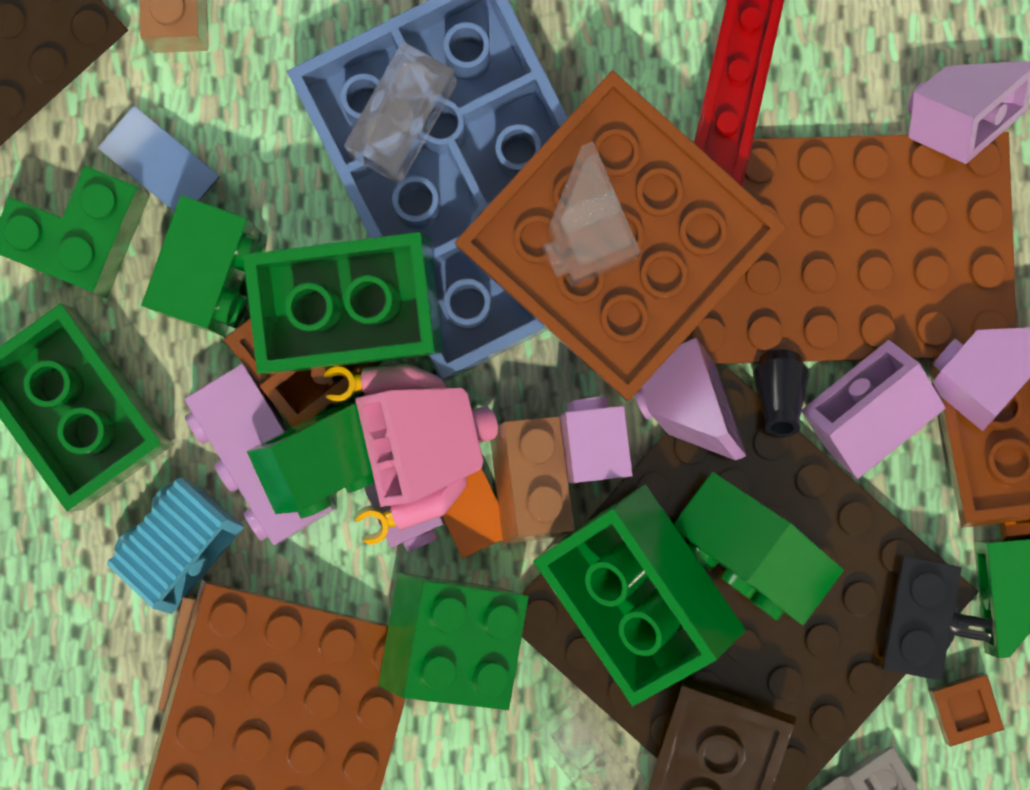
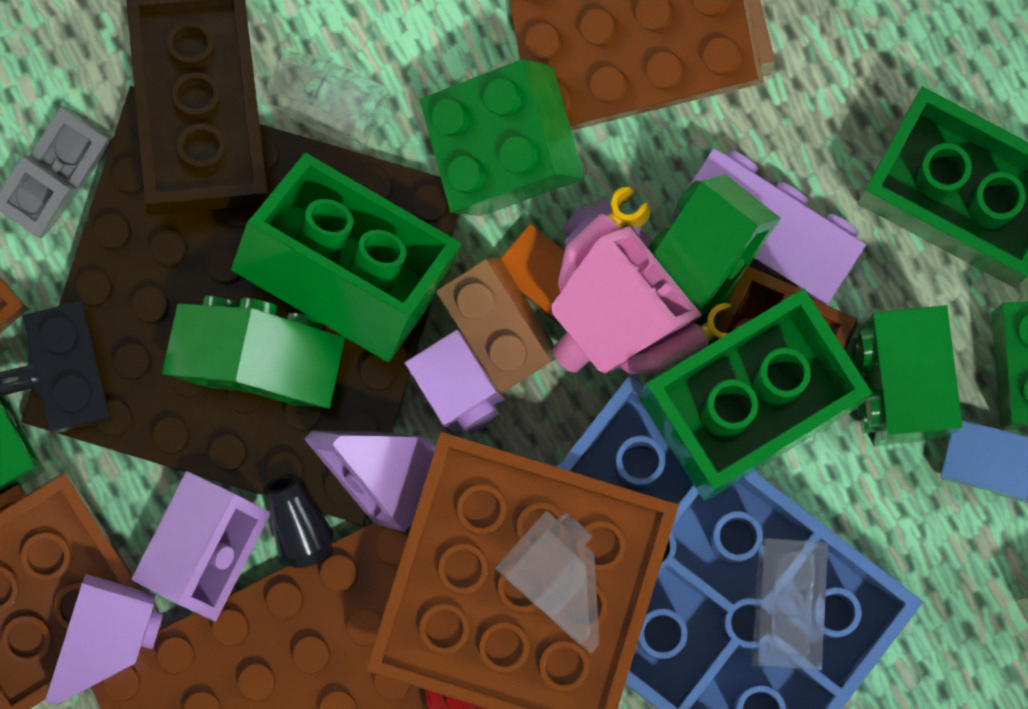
camera: 165 degrees right, 5 degrees down
medium azure brick [107,477,244,614] -> none

